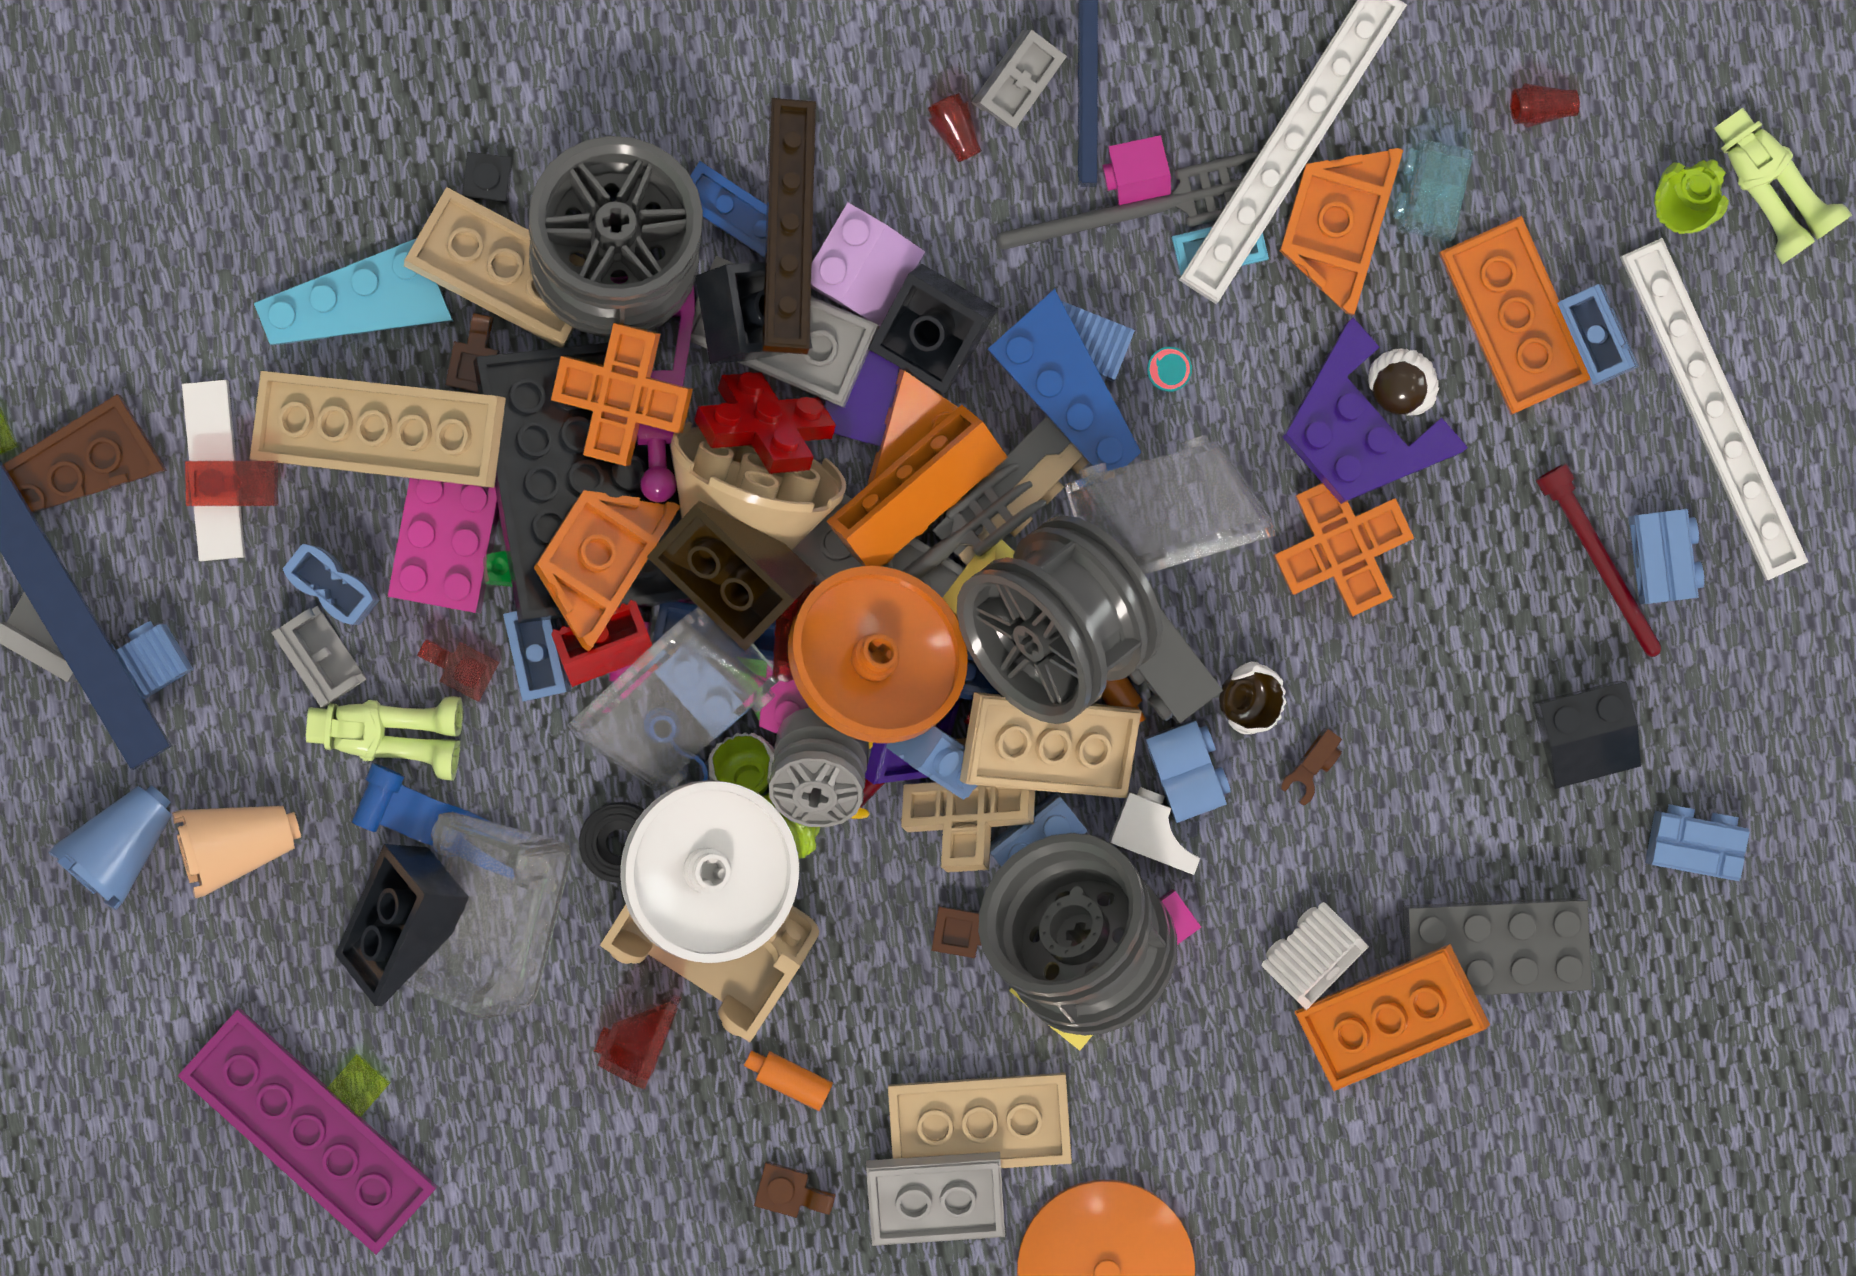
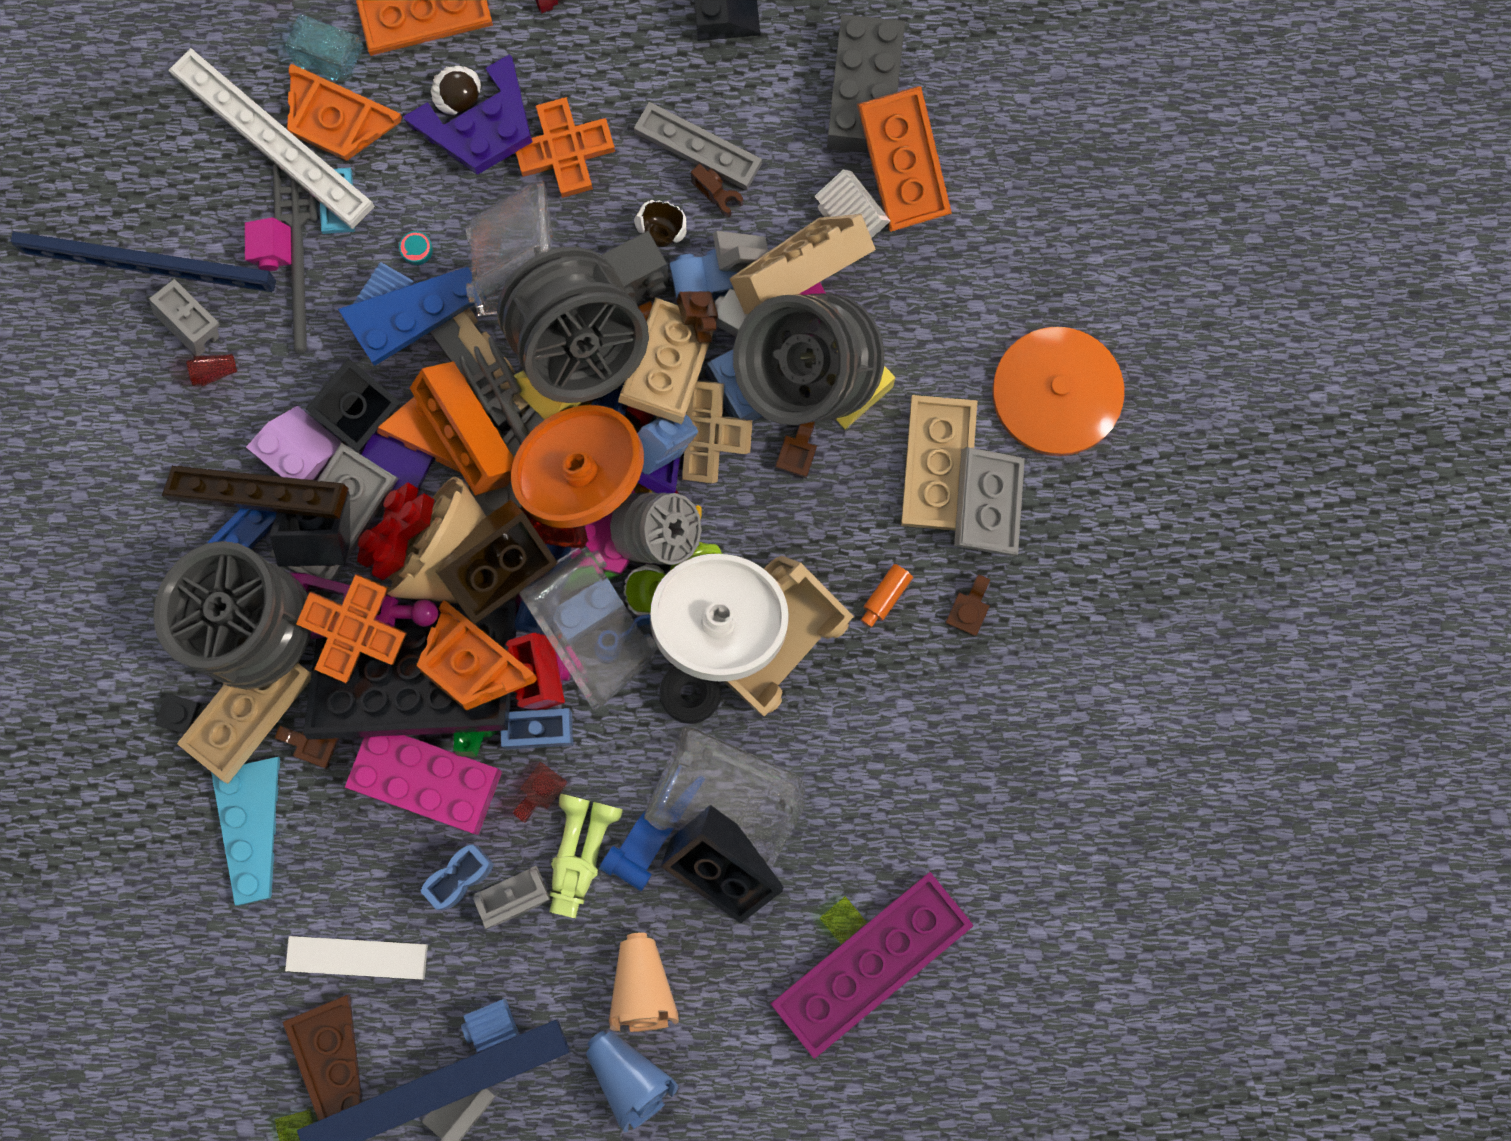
camera: 80 degrees left, 10 degrees down
clear red plate [185,460,278,506] -> none
tan plate [250,371,506,488] -> none
clear red slope [594,995,682,1090] -> none
none -> light grey plate [634,102,762,190]
none -> reddish brown plate [676,291,718,343]
none -> light grey panel [713,231,770,272]
none -> tan wedge [729,214,876,314]

